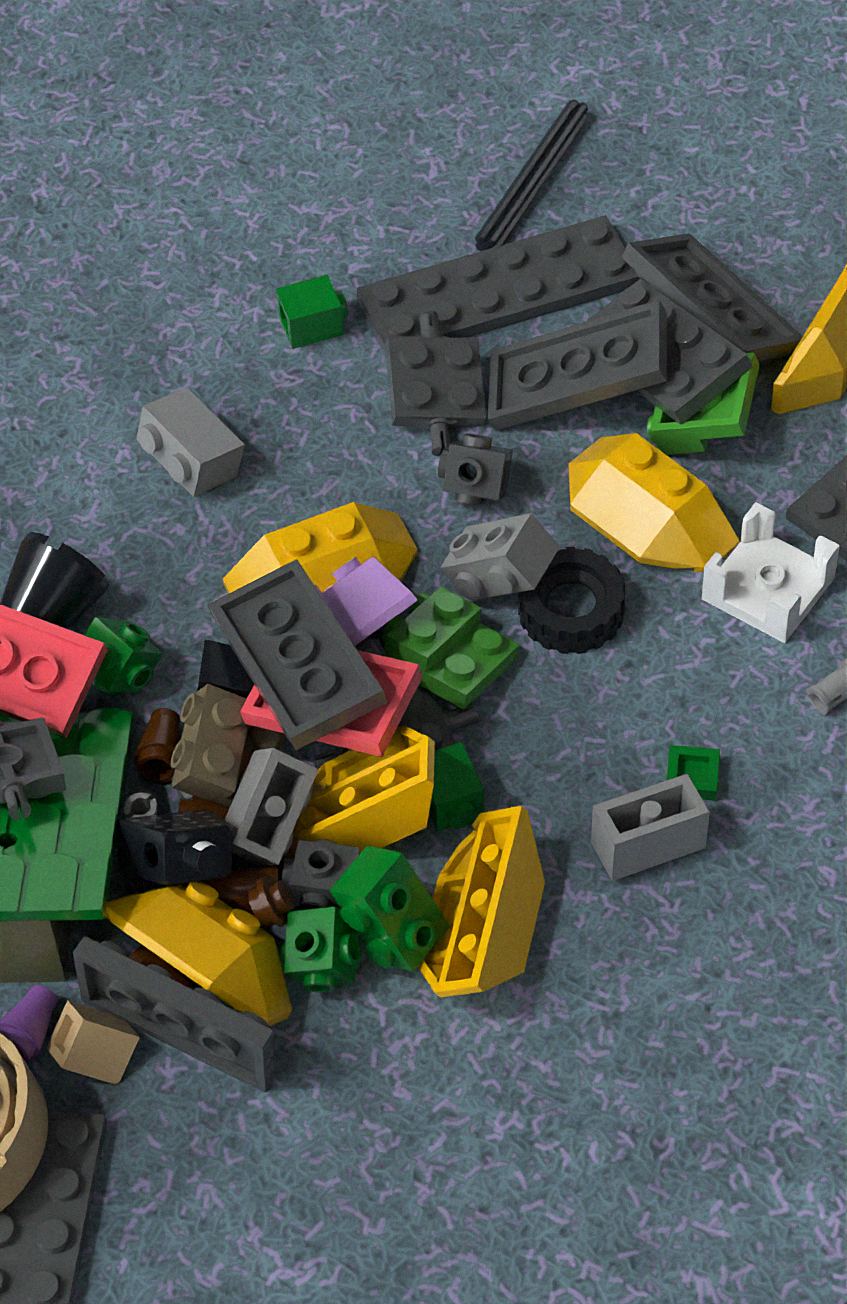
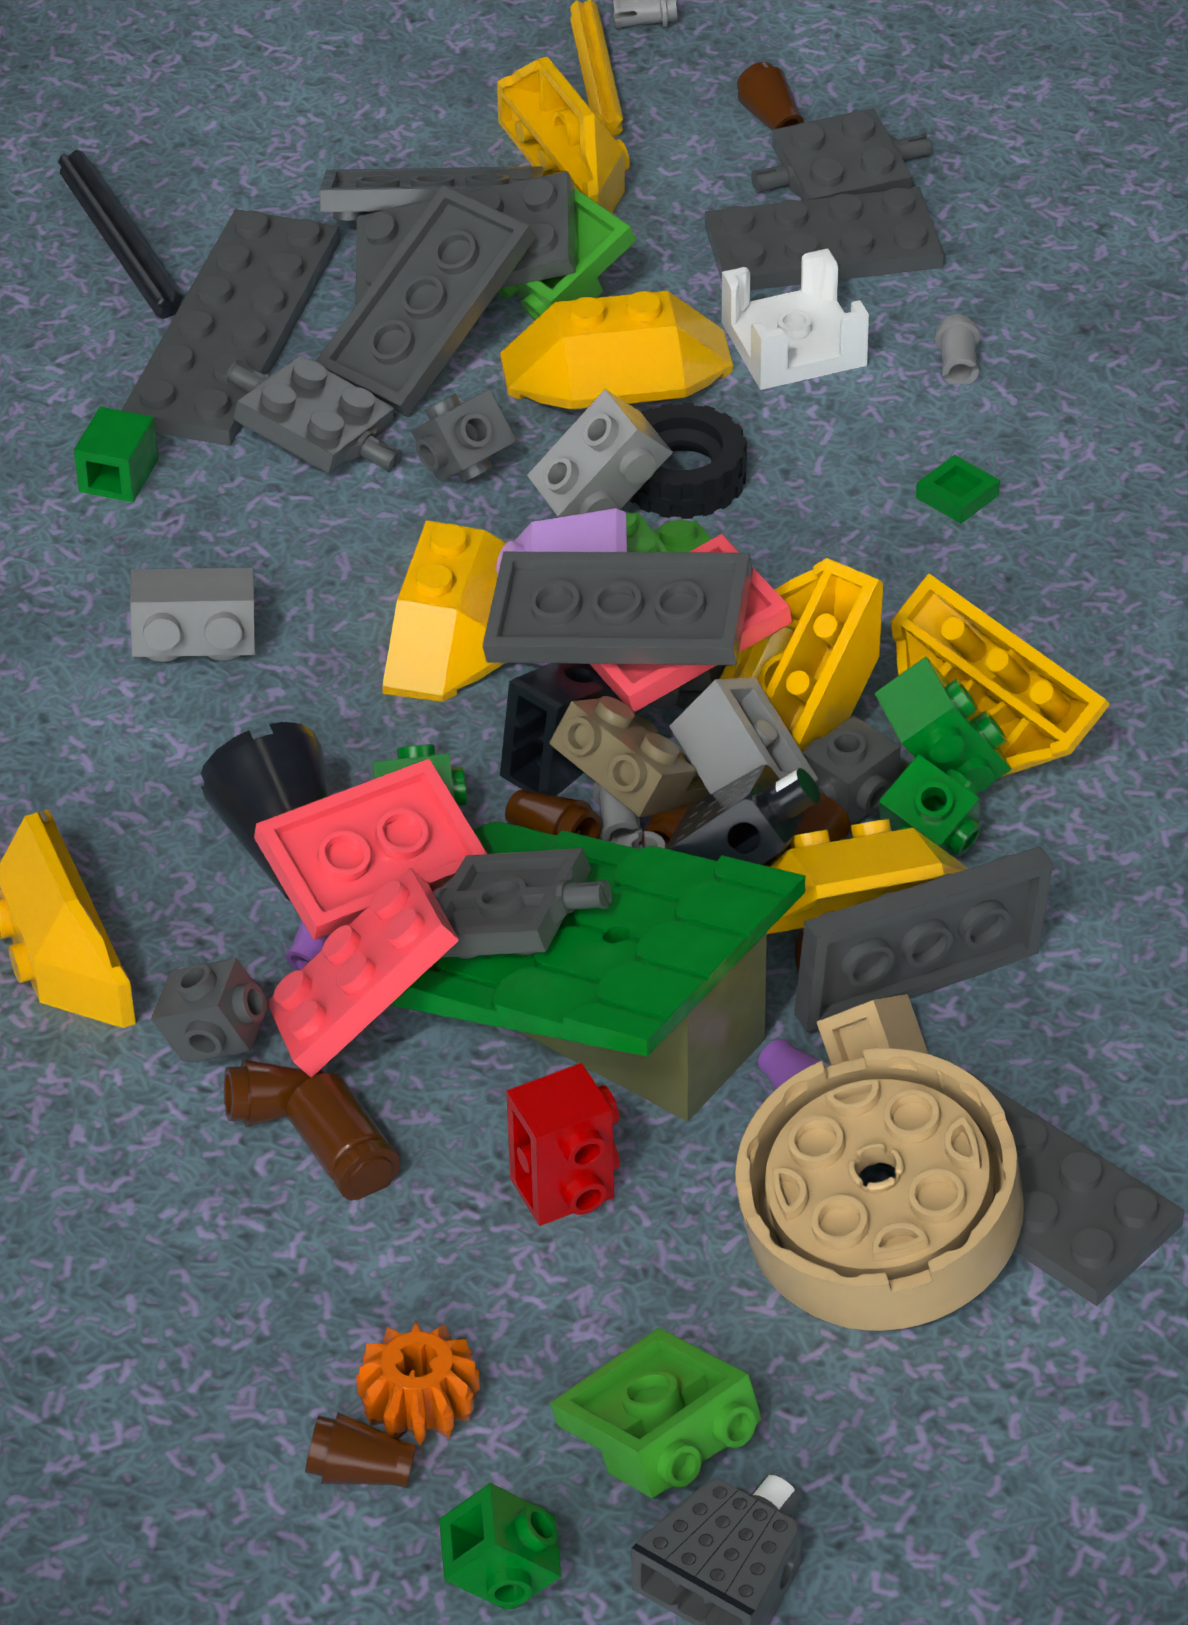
camera: 55 degrees left, 10 degrees down
reddish brown plate [248,875,295,927] -> none
light grey brick [591,774,710,881] -> none

